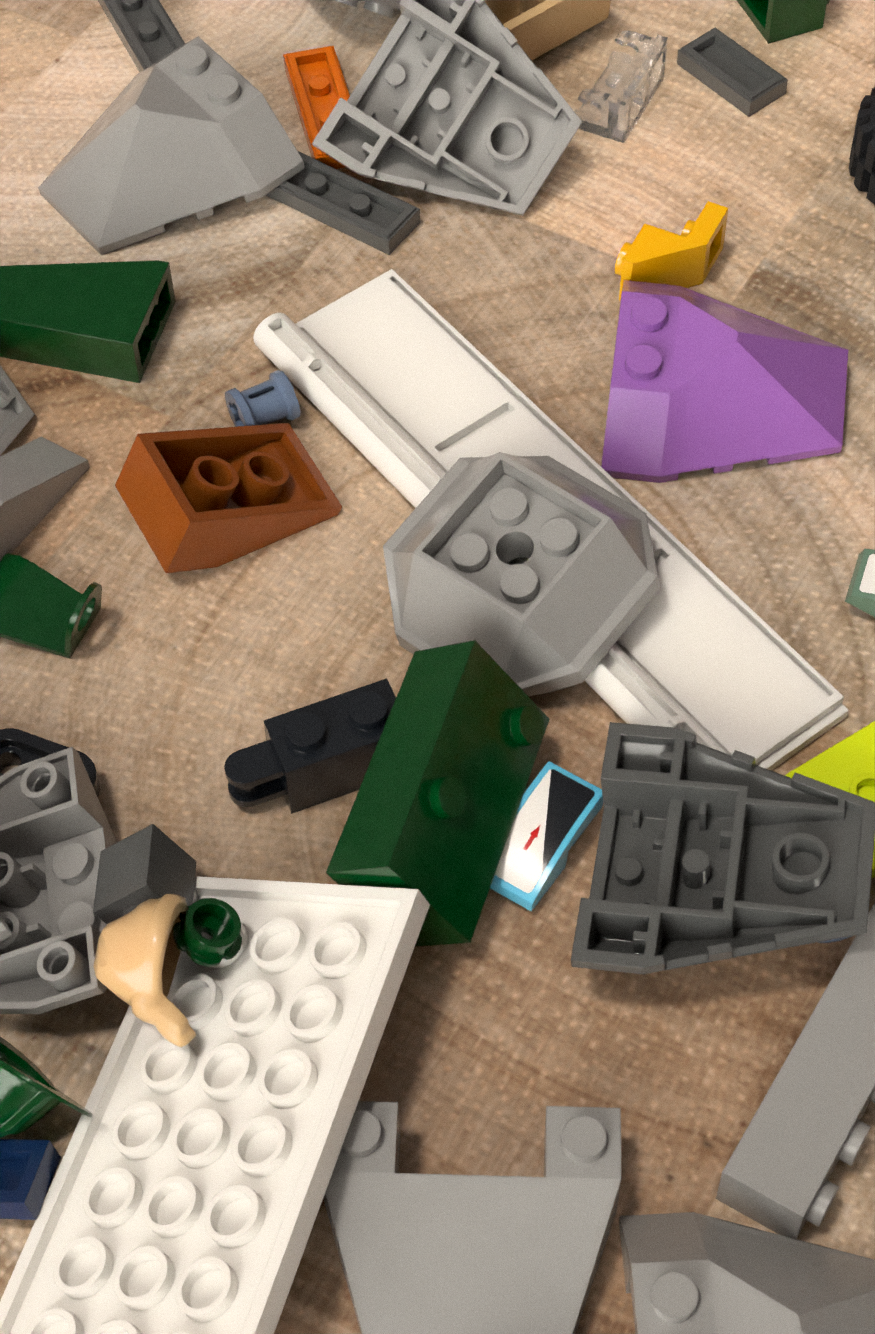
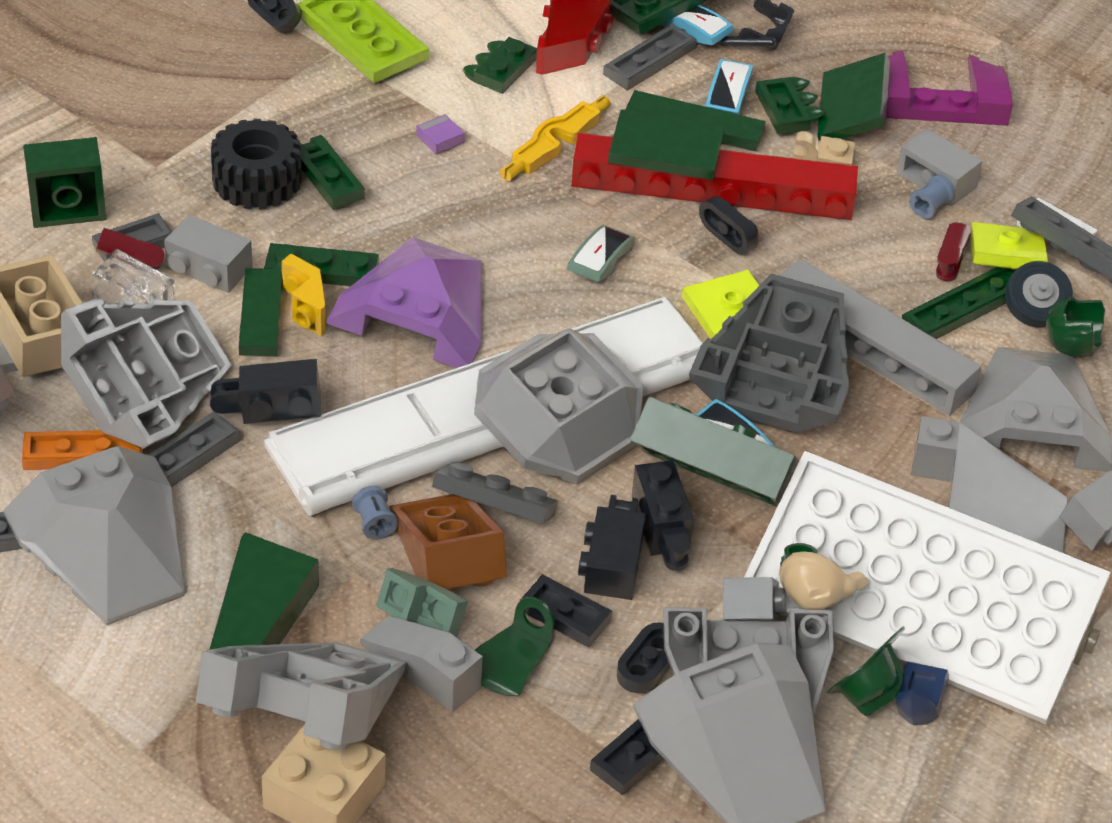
camera: 85 degrees left, 10 degrees down
none -> dark red bar [95,227,165,271]
none -> light grey brick [164,215,252,293]
none -> black brick [210,359,321,424]
none -> dark green tile [238,268,282,356]
none -> dark green plate [264,243,379,287]
none -> sand green slope [376,568,468,637]
none -> dark grey plate [432,462,558,524]
none -> black plate [520,574,612,648]
none -> black brick [578,494,646,600]

